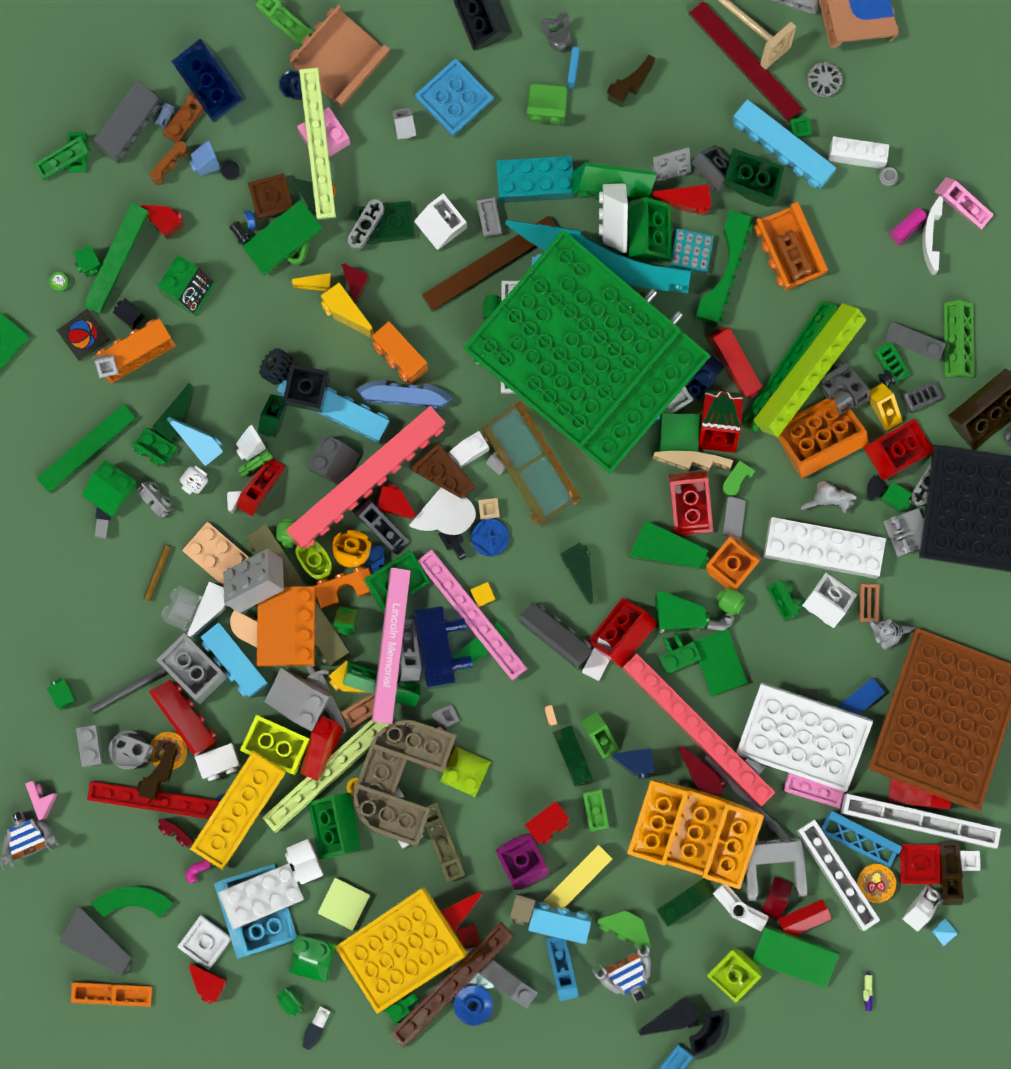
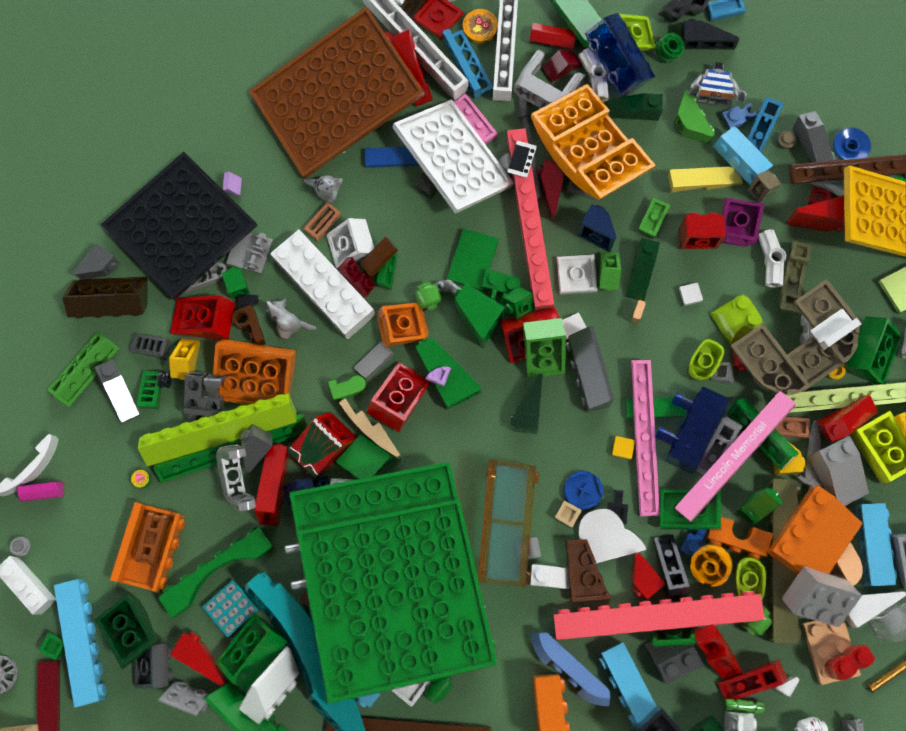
camera: 140 degrees left, 5 degrees down
none -> tile [130,469,152,489]
none -> light grey connector [216,445,256,511]
none -> lavender tile [223,172,242,196]
none -> reddish brown plate [232,305,266,345]
none -> dark grey slope [240,424,272,473]
none -> dark red slope [338,257,375,297]
none -> reddish brown tile [360,236,398,277]
none -> red slope [393,30,433,107]
none -> lavender tile [426,367,451,387]
none -> green brick [502,287,534,319]
none -> black sticker [507,141,537,178]
none -> bright green slope [523,318,566,378]
none -> white tile [556,255,598,295]
none -> clear blue piece [585,13,655,97]
none -> green slope [653,627,696,648]
none -> green wheel [655,33,684,63]
none -> white tile [679,283,703,306]
none -> lime piece [688,339,724,381]
none -> red slope [694,624,743,680]
none -> medium blue plate [721,103,757,131]
none -> white piece [758,229,786,288]
none -> dark tan plate [778,131,797,149]
none -> white panel [810,309,861,350]
none -> red brick [824,645,875,680]

